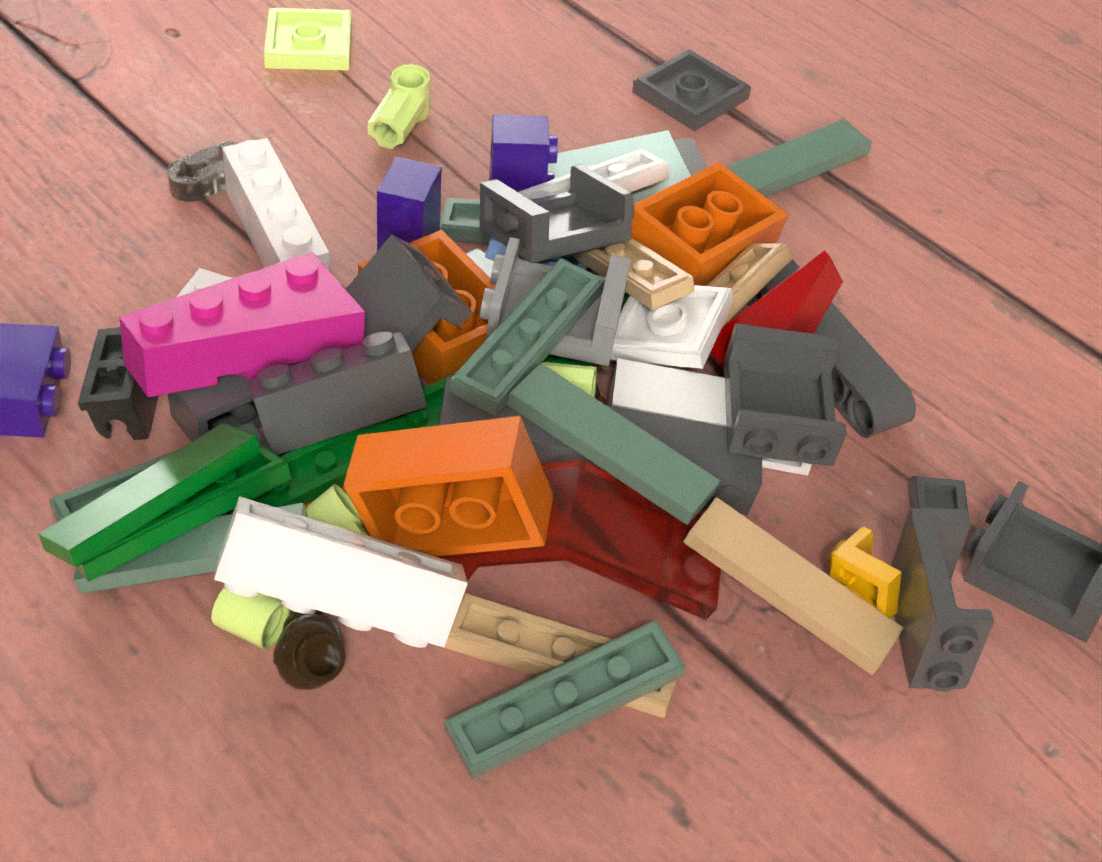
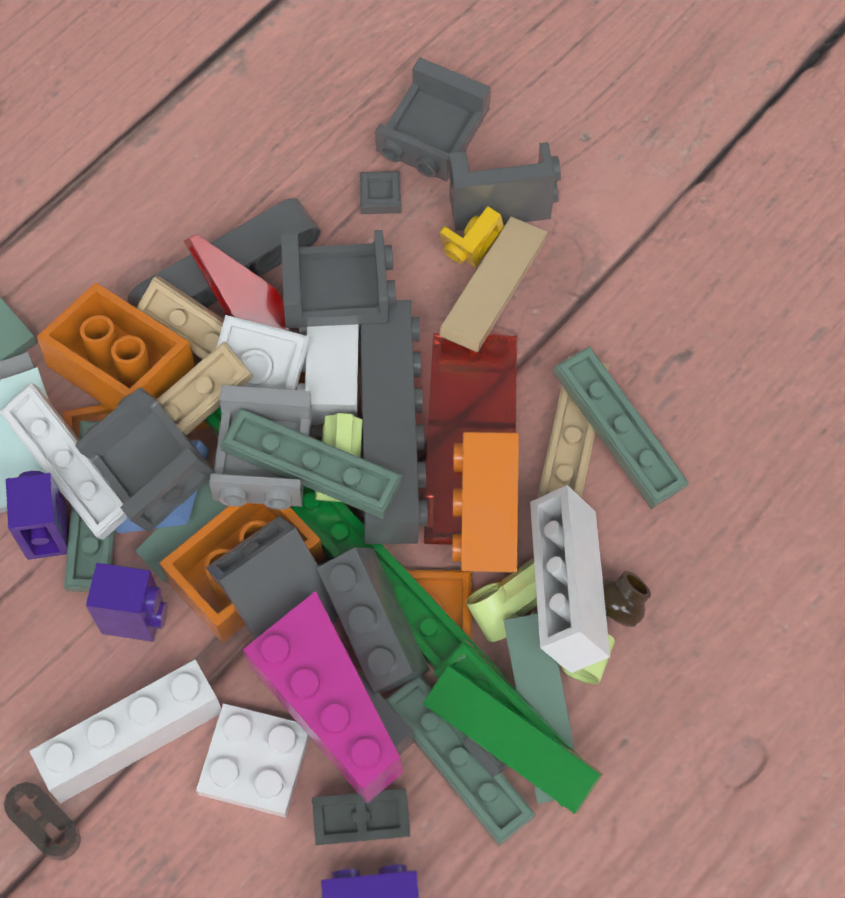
camera: 90 degrees left, 20 degrees up
sand green tile [507,363,721,525] -> none

